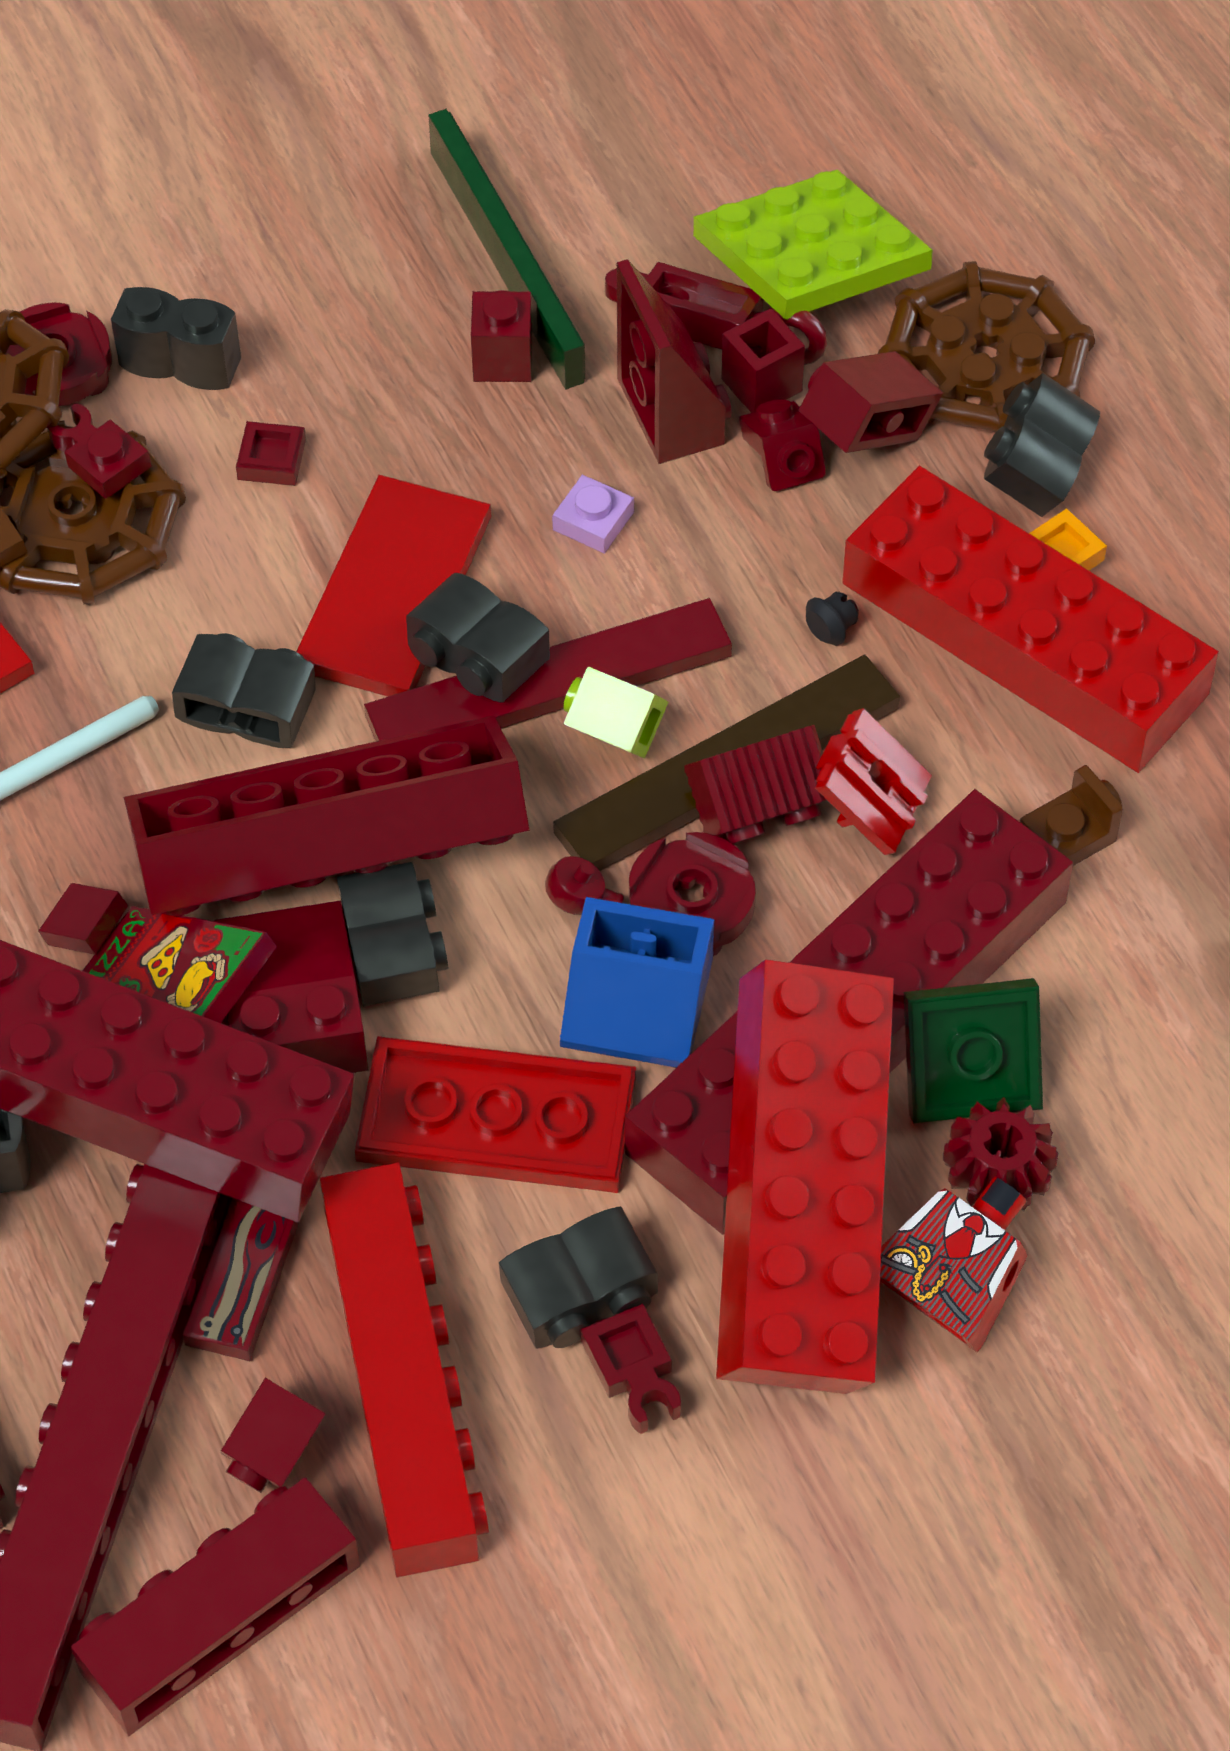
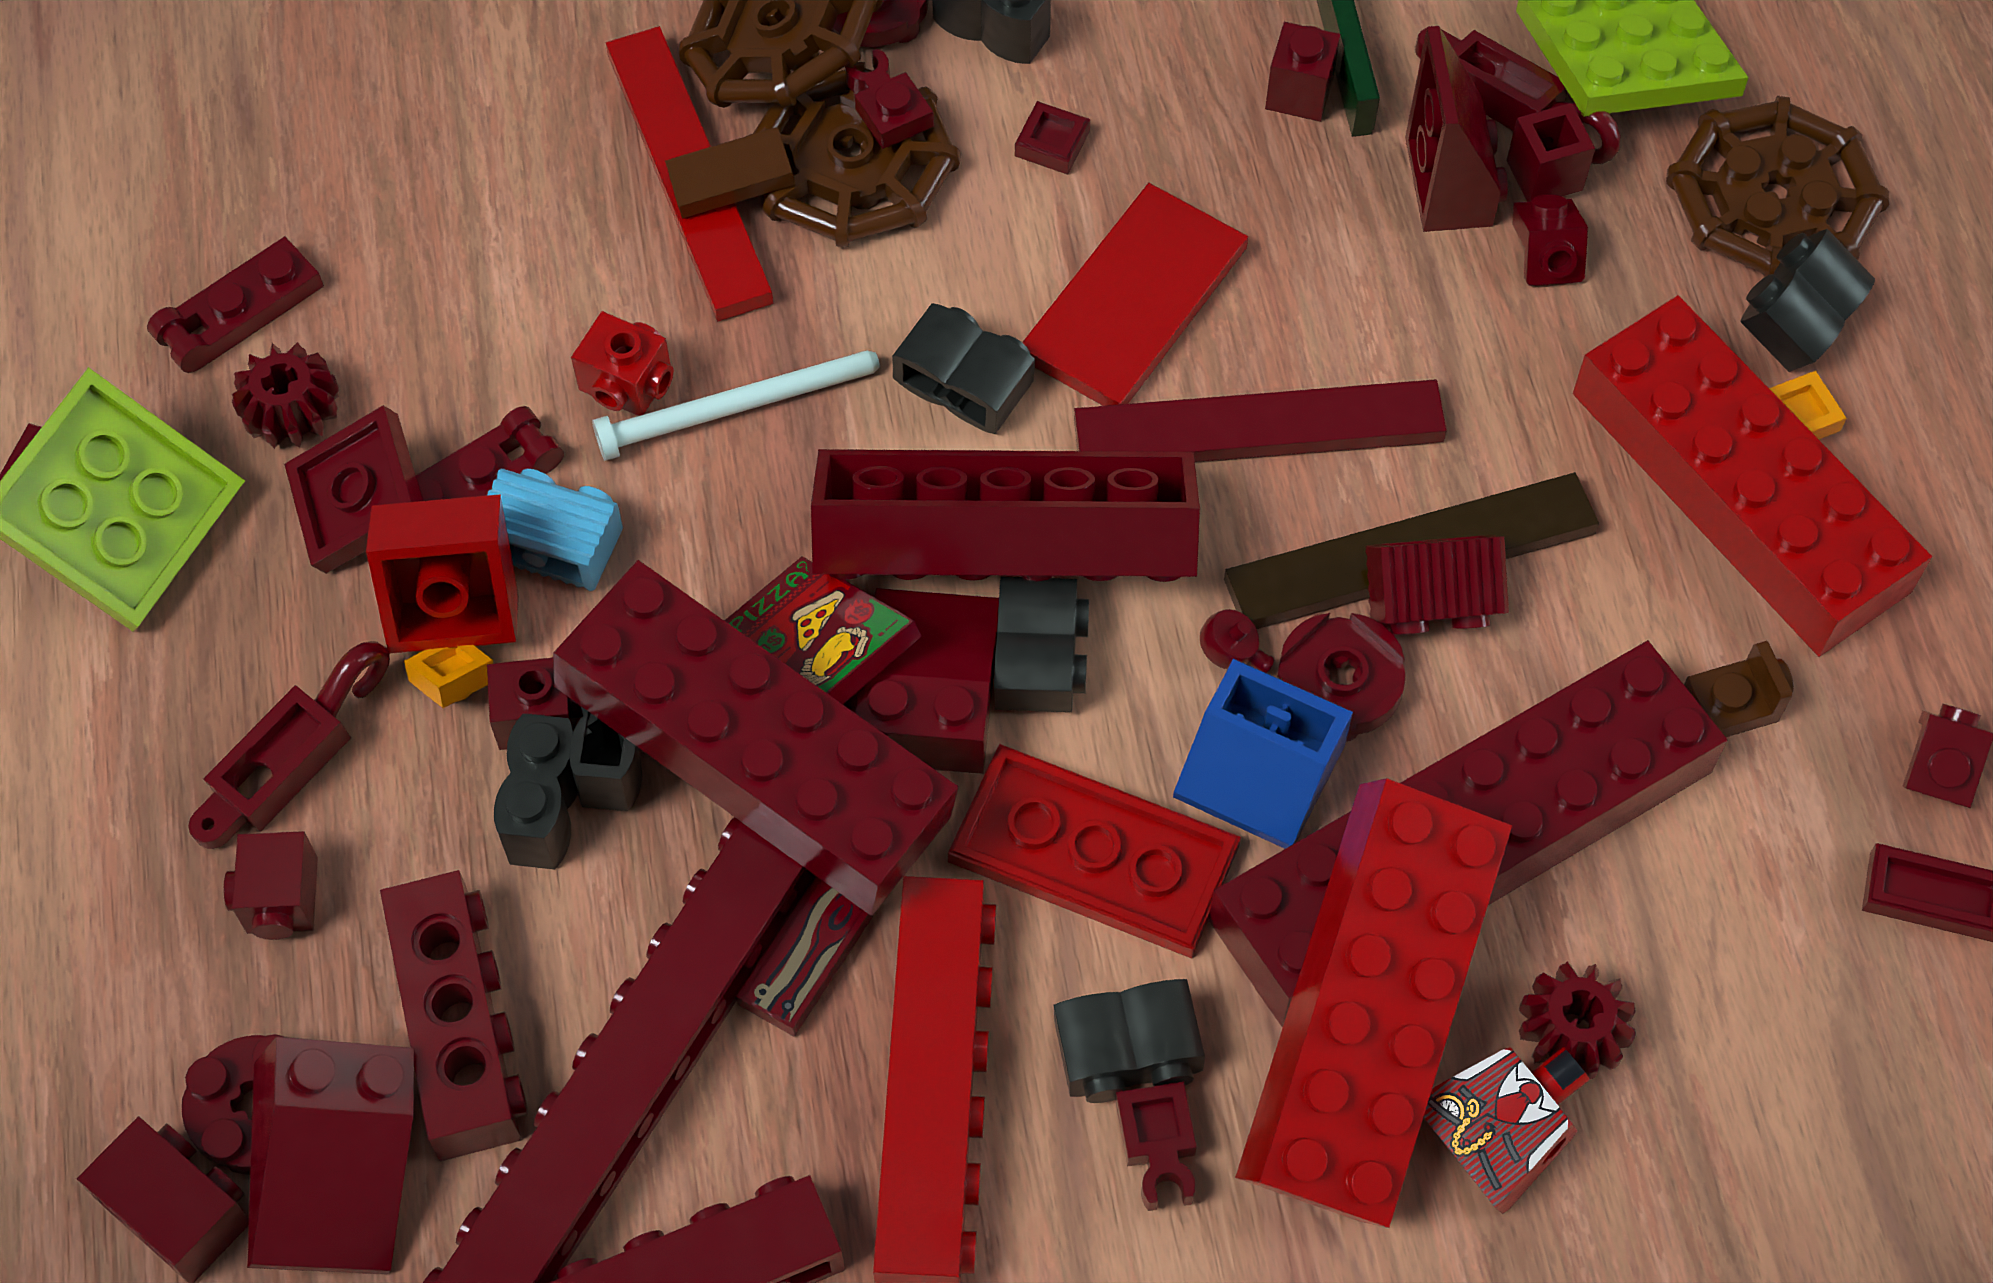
camera: 15 degrees right, 5 degrees up
dark red tile [38,883,128,955] -> none
dark red brick [221,1377,325,1493] -> none
pearl dark grey brick [406,573,550,702] -> none
lavender plate [552,474,634,553] -> none
brick [564,667,669,759] -> none
dark red brick [798,351,943,453] -> none
black piece [806,591,859,646] -> none
red piece [815,708,932,855] -> none
dark green tile [903,978,1043,1124] -> none

